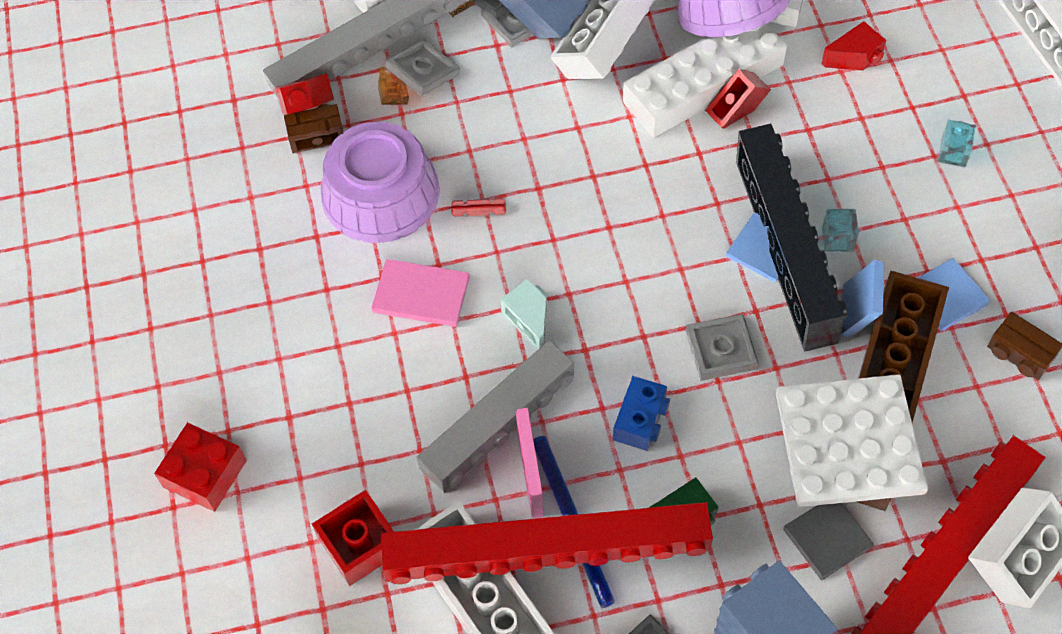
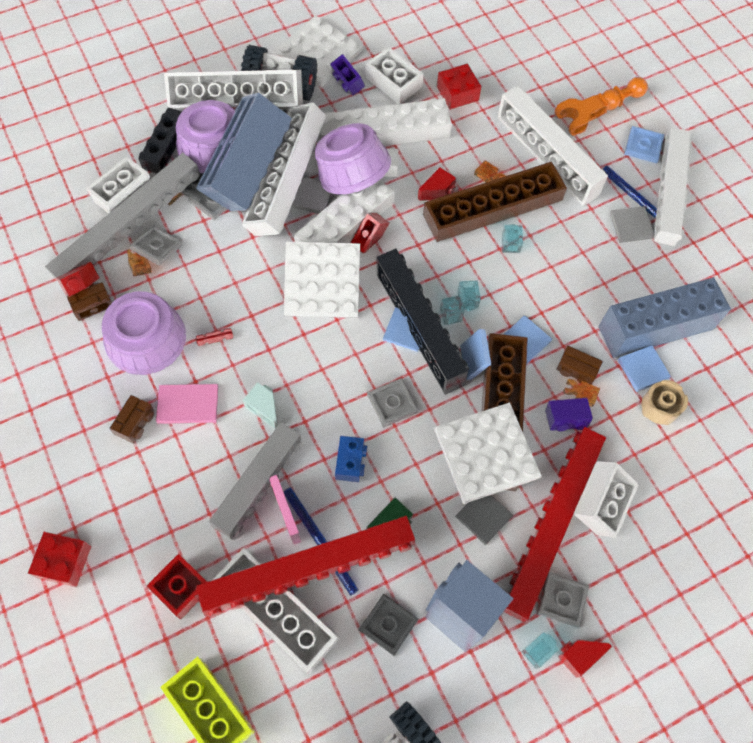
camera: 20 degrees left, 5 degrees up
none -> reddish brown brick [109,395,154,443]
none -> white plate [284,242,360,318]
none -> light grey tile [291,176,332,214]
none -> reddish brown brick [423,161,567,242]
none -> clear light blue brick [457,280,481,311]
none -> clear orange plate [474,160,505,182]
none -> dark purple brick [545,398,593,432]
none -> clear orange plate [563,379,600,407]

